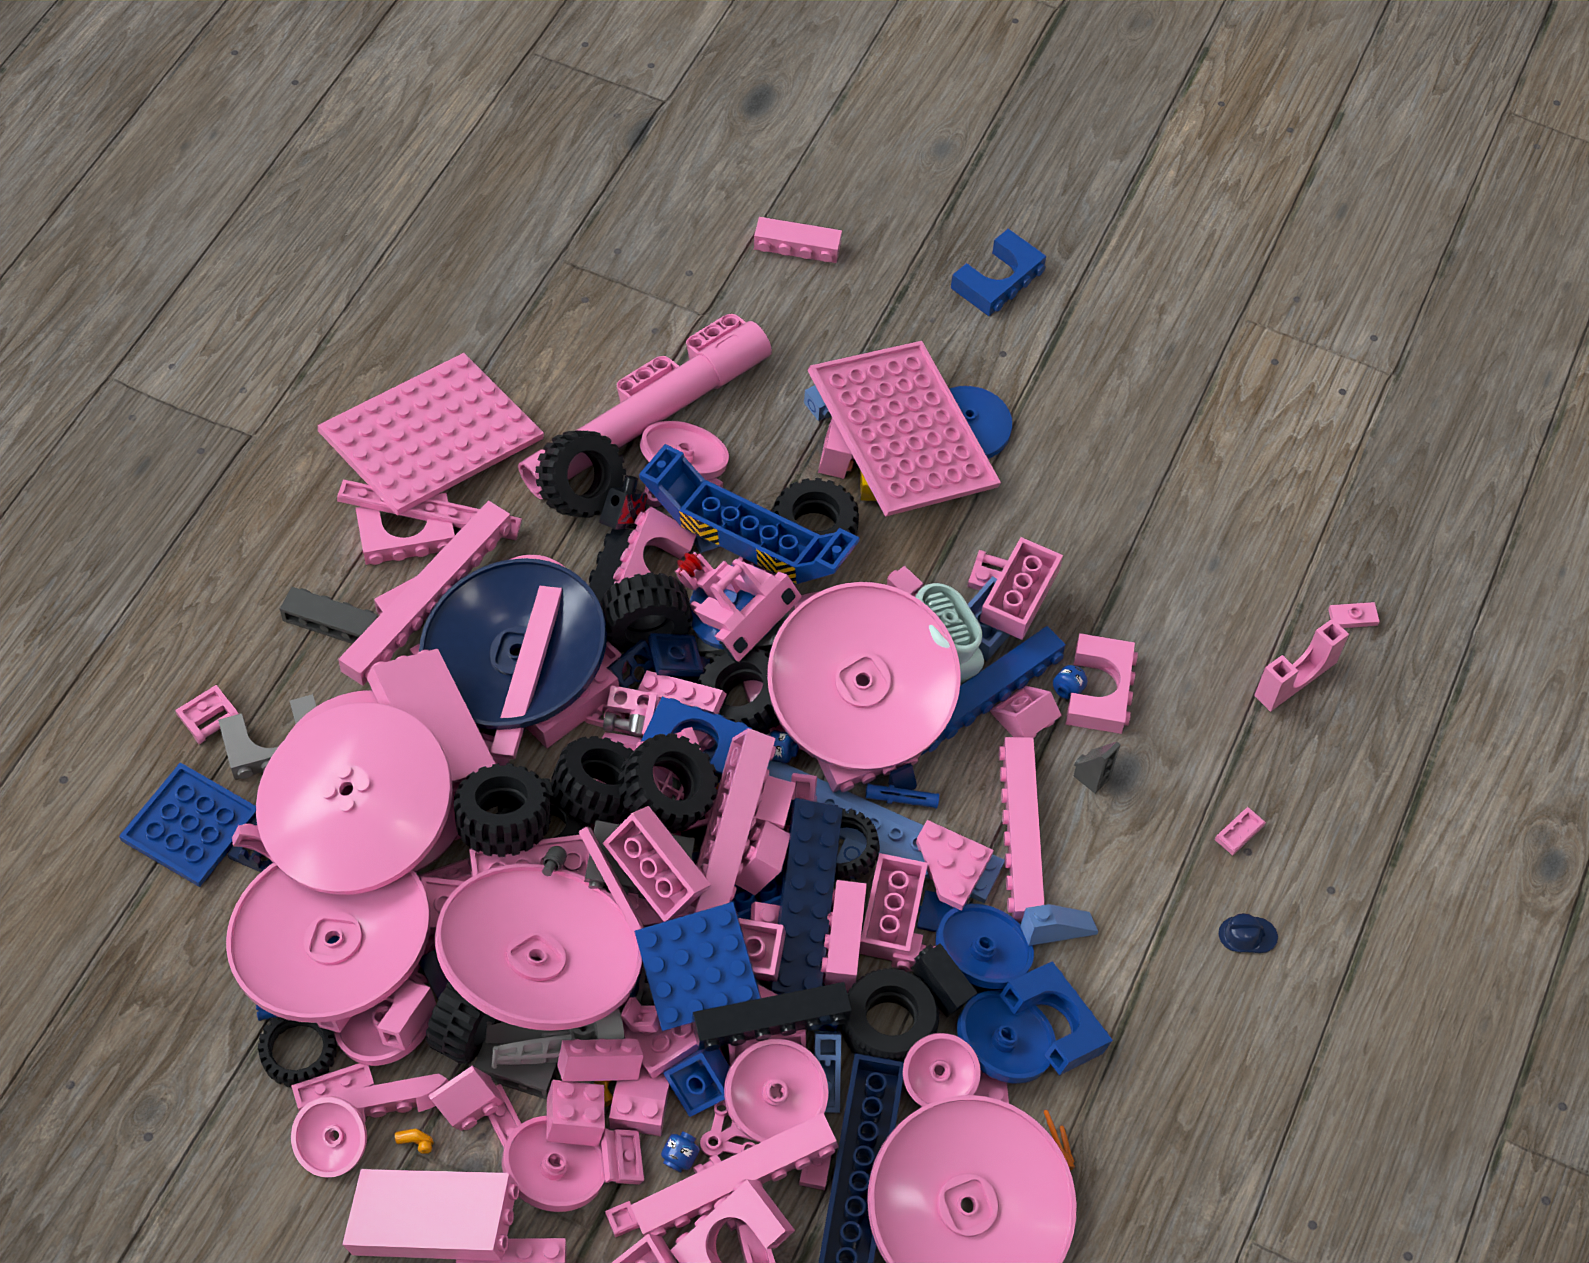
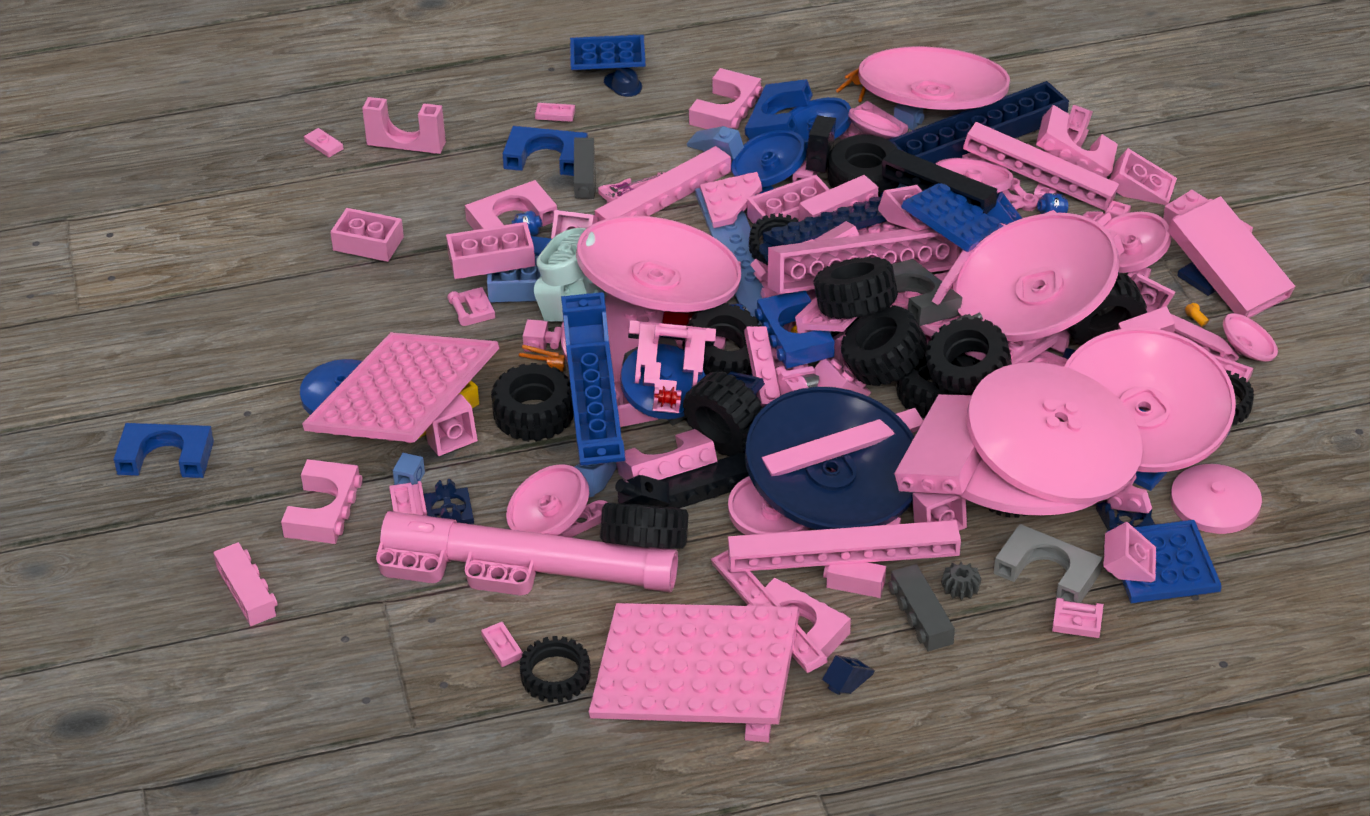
camera: 125 degrees left, 15 degrees down
bright pink brick [603,806,711,922] -> none
none -> bright pink arch [281,459,362,544]
none -> bright pink brick [330,208,404,262]
none -> bright pink plate [389,481,427,516]
none -> dark blue piece [424,479,474,524]
none -> bright pink plate [481,622,523,667]
none -> blue arch [503,126,588,176]
none -> orange plant [519,345,565,371]
none -> black tyre [520,636,590,703]
none -> blue slope [570,35,646,70]
none -> bright pink piece [598,172,666,203]
none -> bright pink arch [689,68,763,129]
none -> dark blue slope [822,655,875,695]
none -> dark grey gear [942,562,981,600]
none -> bright pink slope [1103,522,1156,582]
none -> bright pink dish [1170,464,1262,534]

